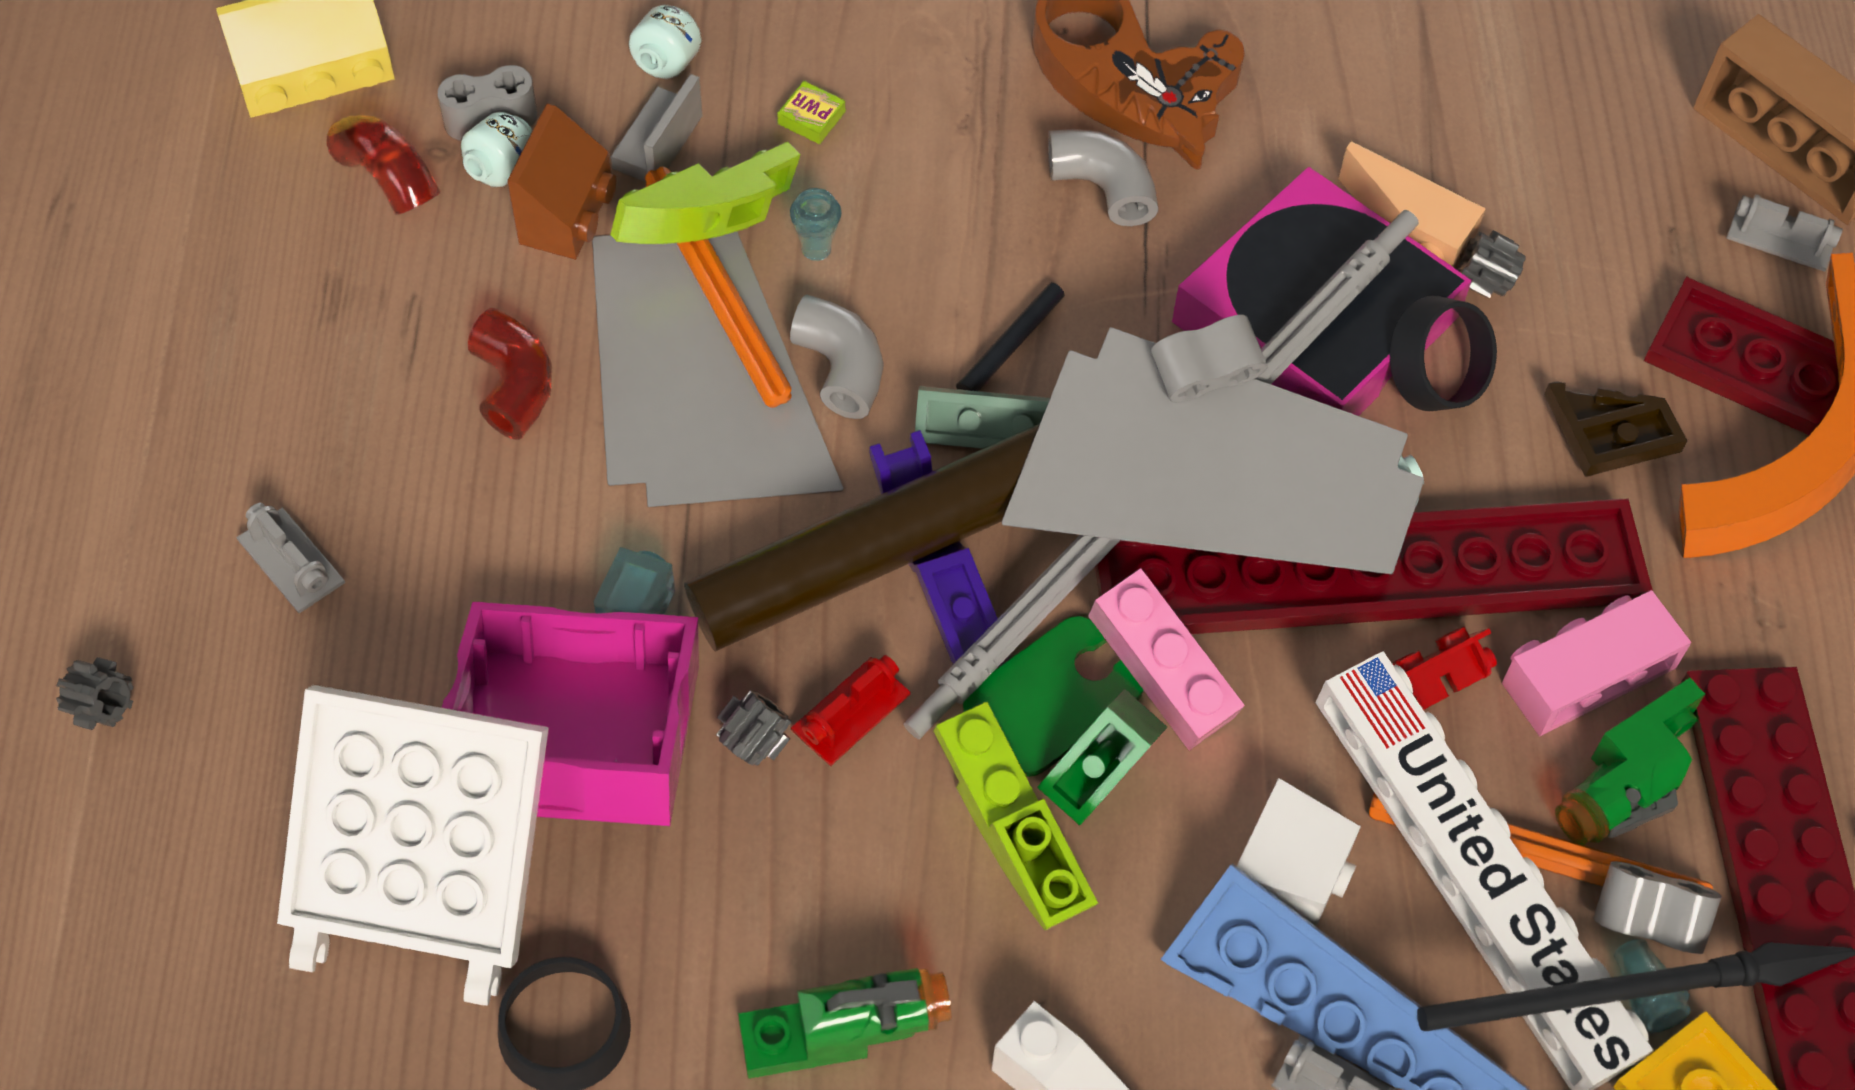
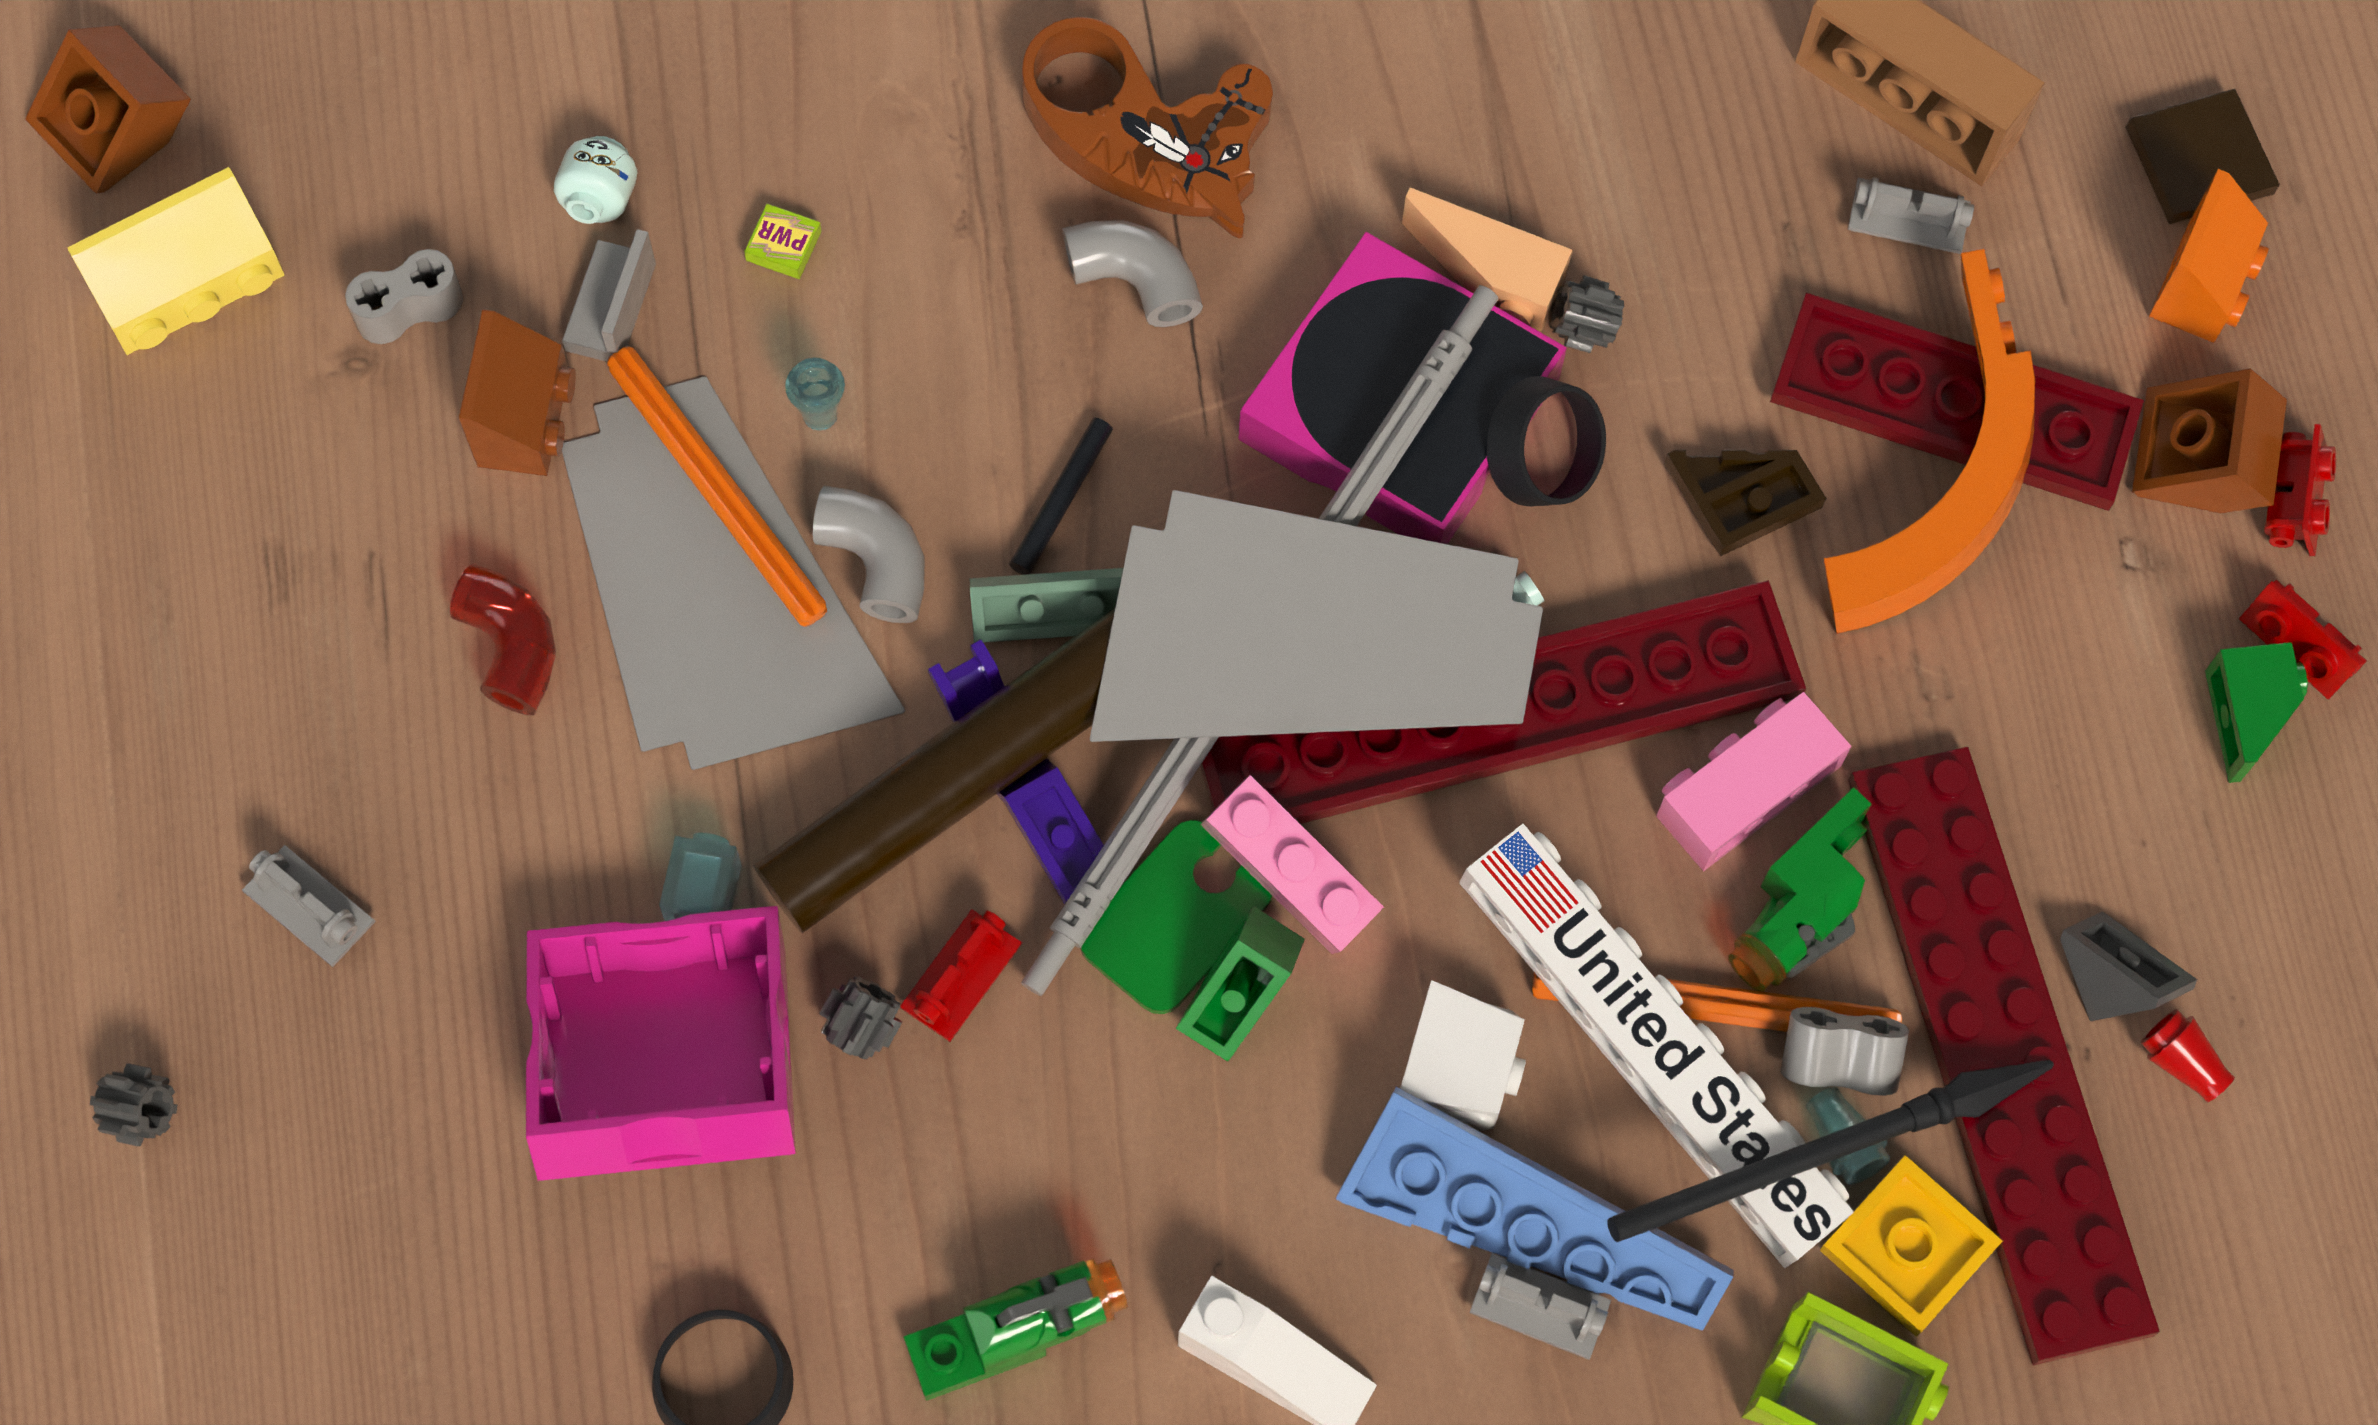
camera: 10 degrees left, 10 degrees up
white plate [277,685,549,1006] -> none
clear red cylinder [327,114,441,215] -> none
light aqua head [461,112,533,187] -> none
lime slope [610,142,801,244] -> none
lime slope [933,702,1098,931] -> none
light grey axle [1151,315,1268,403] -> none
red hinge [1392,626,1497,710] -> none

